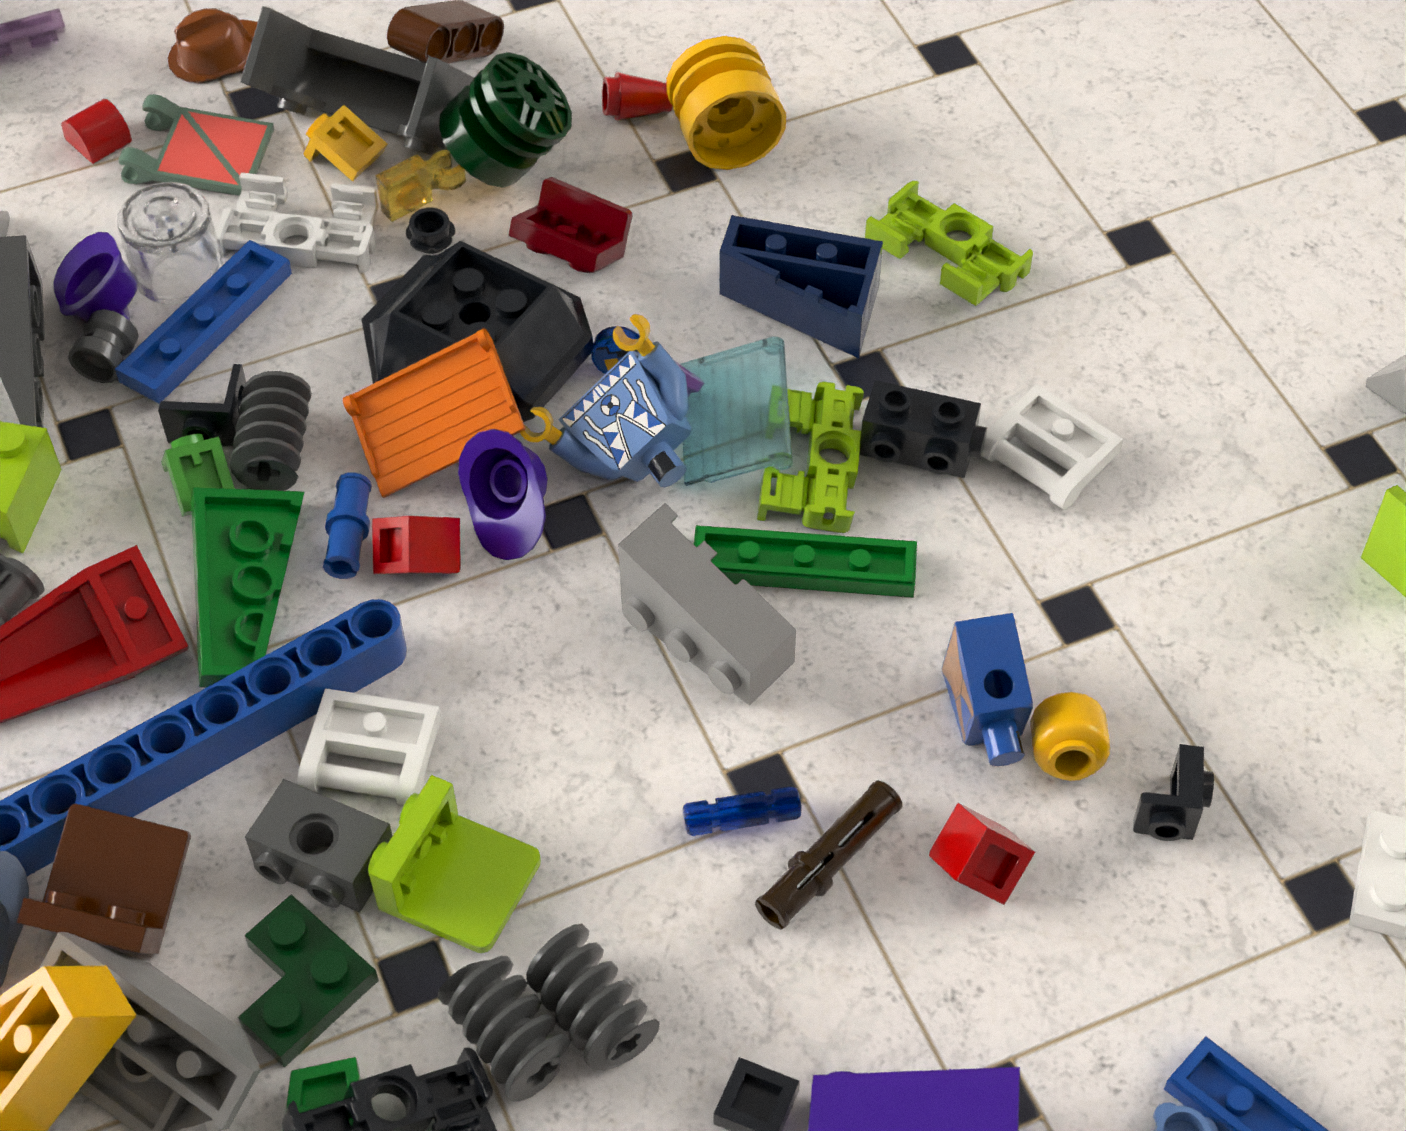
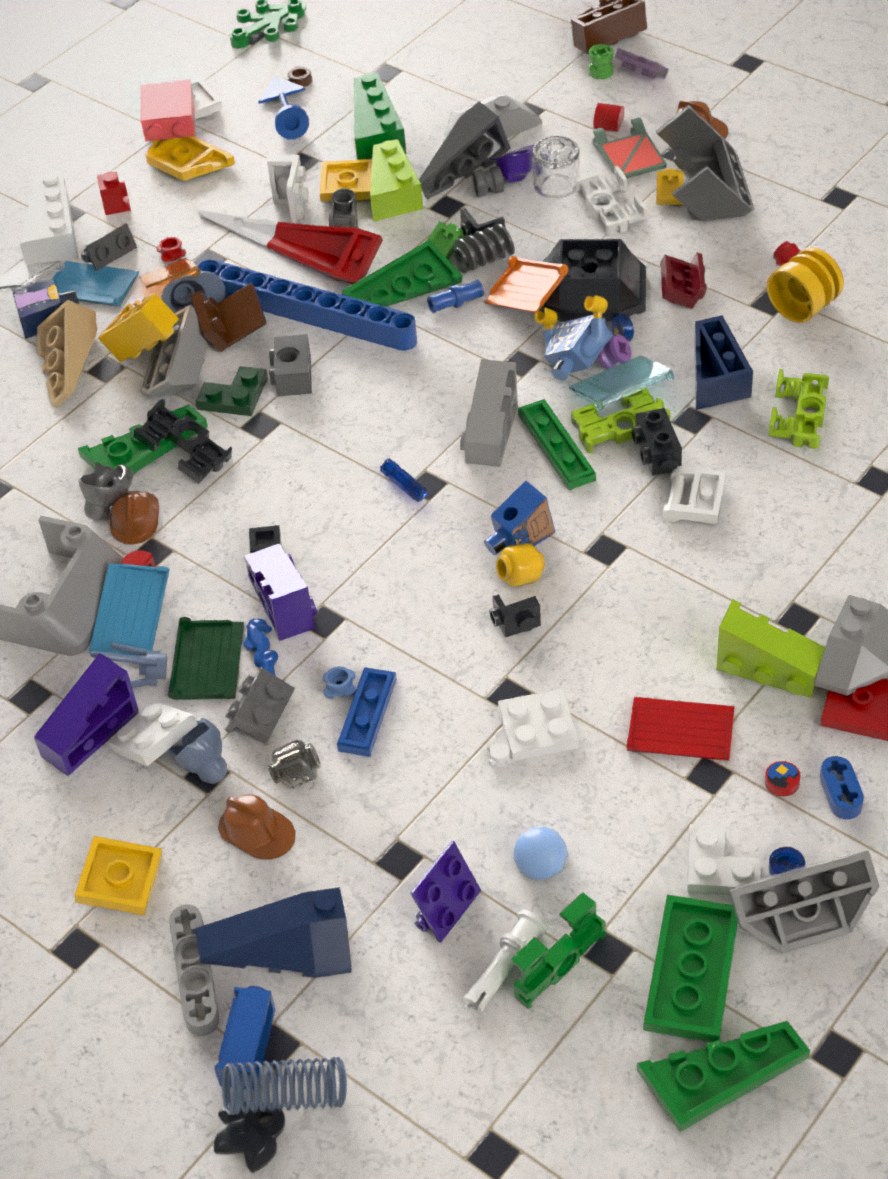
camera: 65 degrees right, 5 degrees down
blue plate [115,240,292,404] -> none
white plate [297,688,441,806] -> none
lime bracket [368,775,541,953] -> none
red panel [372,516,461,574] -> none
clear yellow plate [375,150,466,222] -> none
reddish brown beam [387,0,504,64] -> none
black plate [406,207,455,254] -> none
dark grey piece [437,956,570,1101] -> none
dark green wheel [439,52,572,188] -> none
dark purple piece [458,429,548,560] -> none
dark grey piece [526,924,660,1071] -> none
dark brown pin [755,780,903,930] -> none
red panel [929,803,1035,905] -> none

